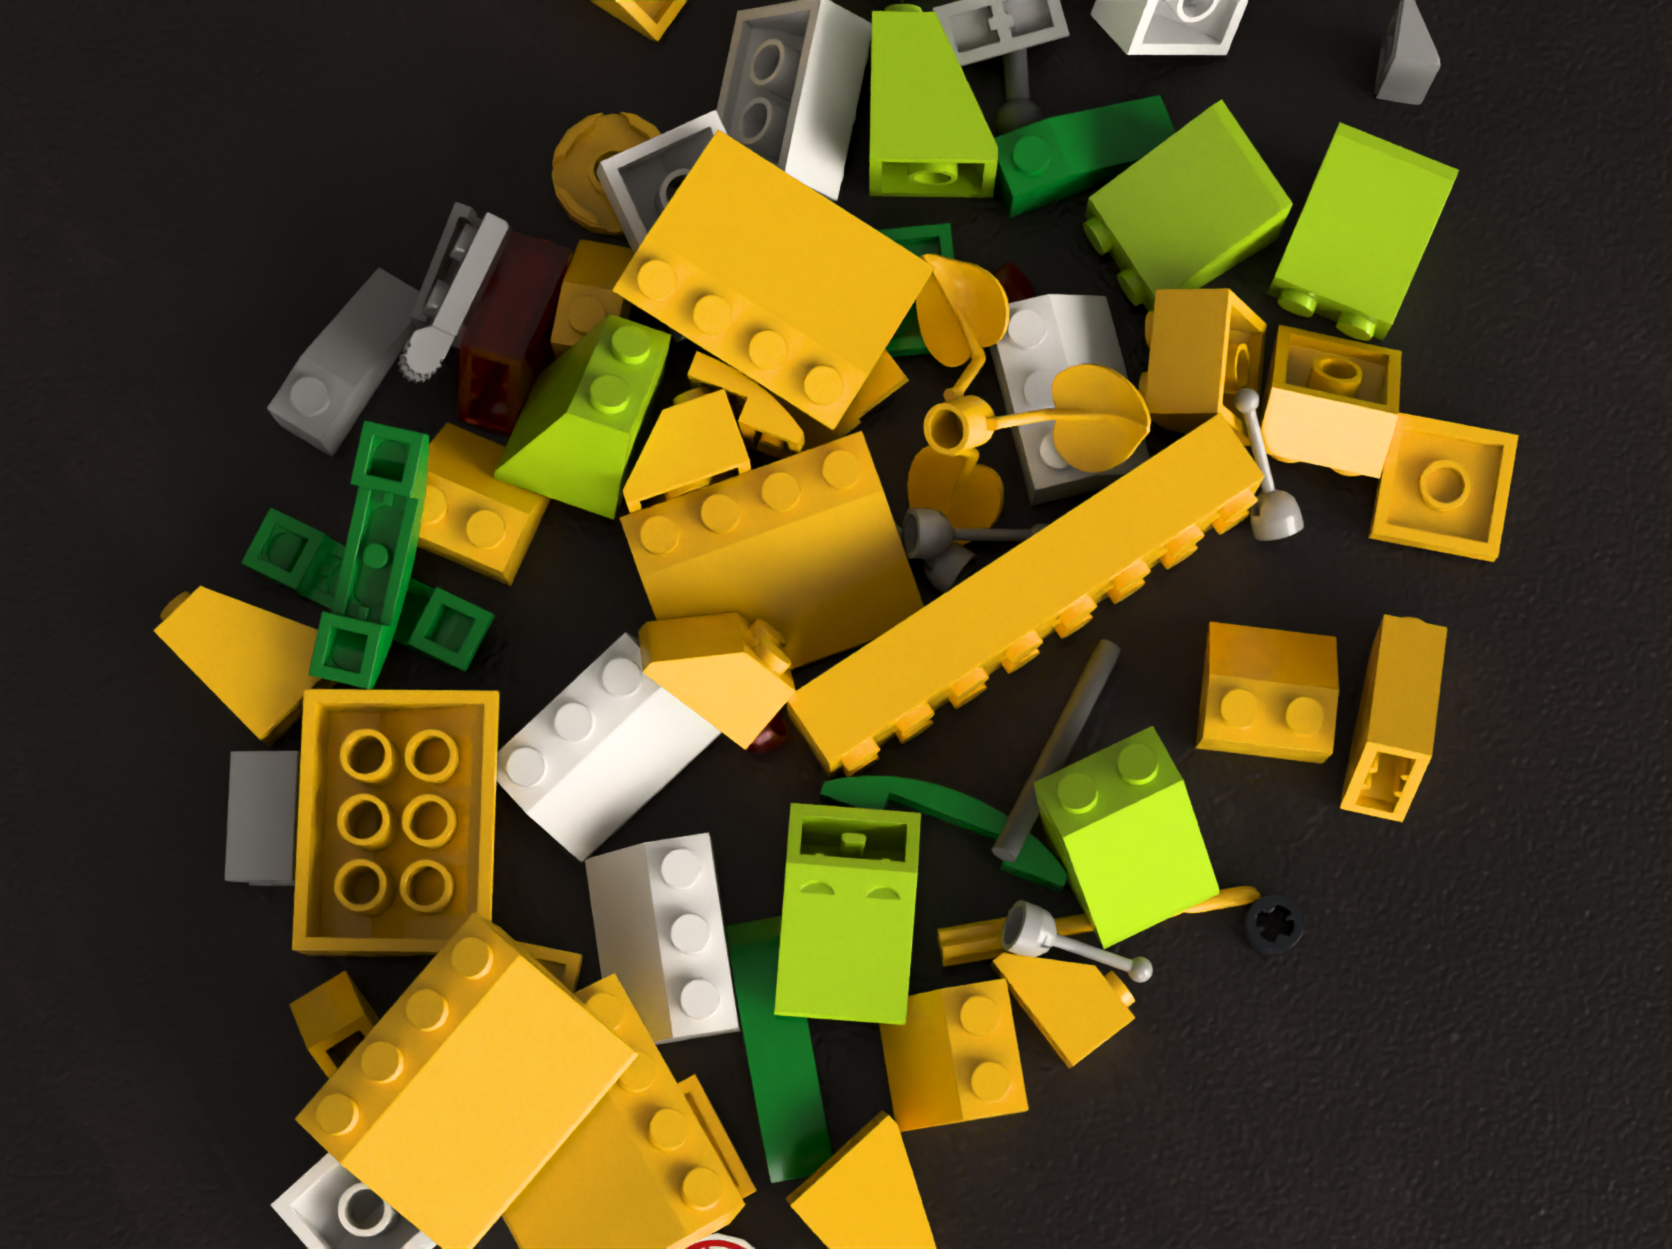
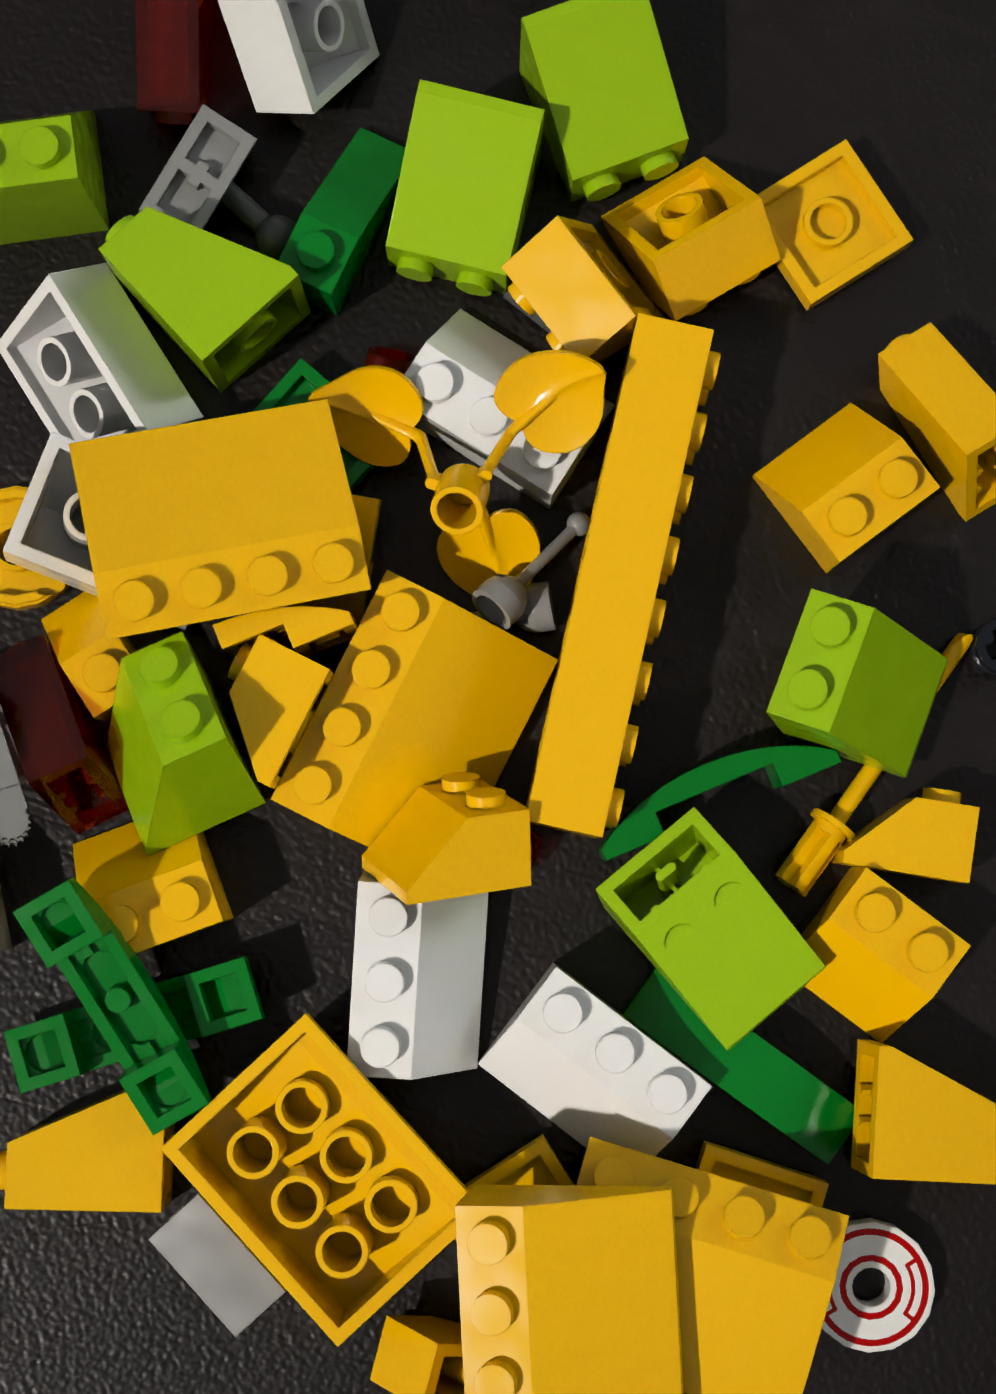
camera: 50 degrees left, 5 degrees up
dark grey bar [992,639,1121,862] -> none
light grey hinge [1001,900,1153,983] -> none
light grey hinge [1234,388,1304,541] -> none

